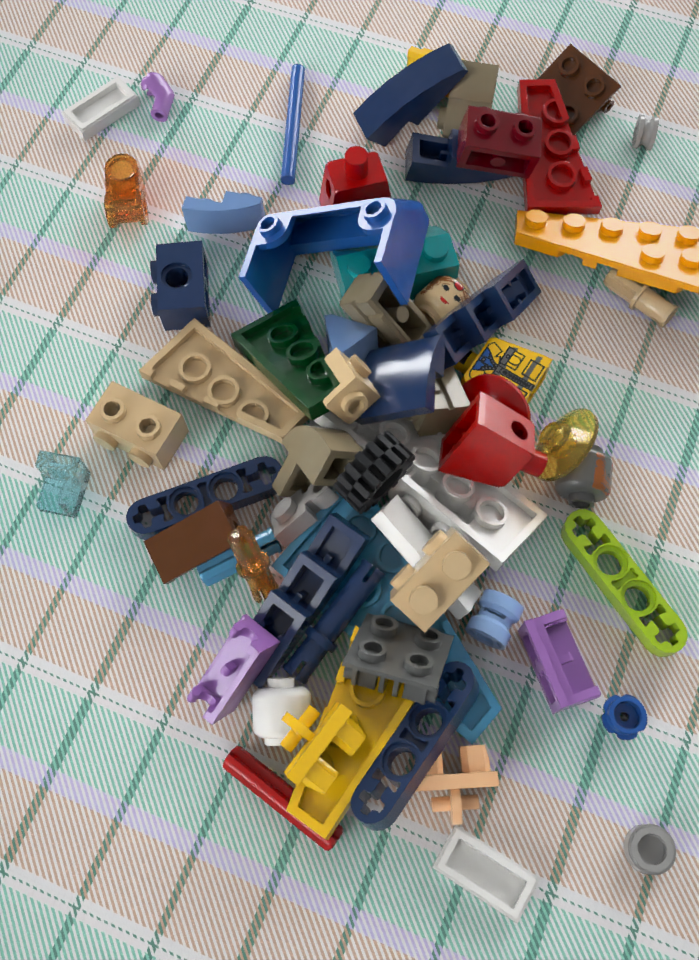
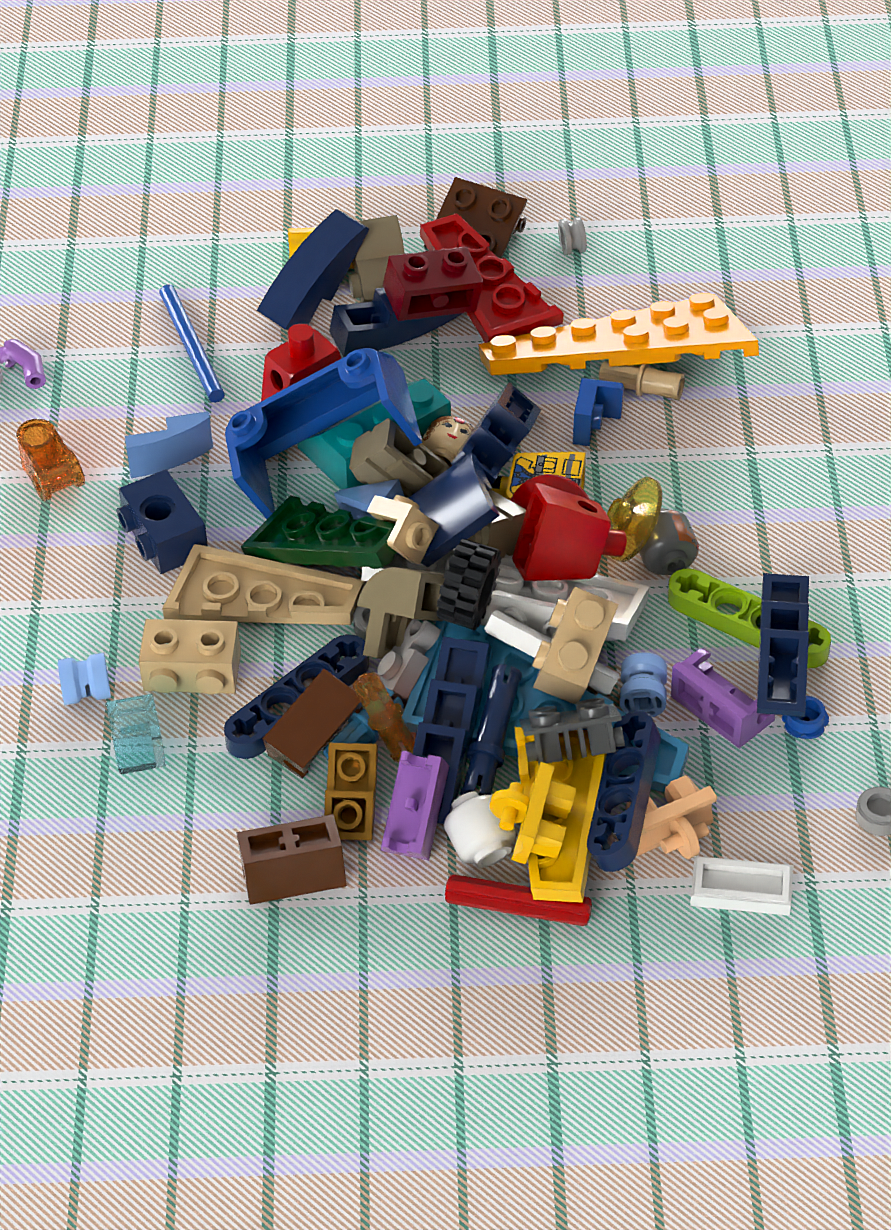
camera: 25 degrees left, 20 degrees down
none -> light blue wheel [58,653,111,705]
none -> reddish brown hinge [236,814,347,905]
none -> pearl gold slope [324,743,378,840]
none -> blue bracket [572,378,624,446]
none -> dark blue slope [757,573,809,717]

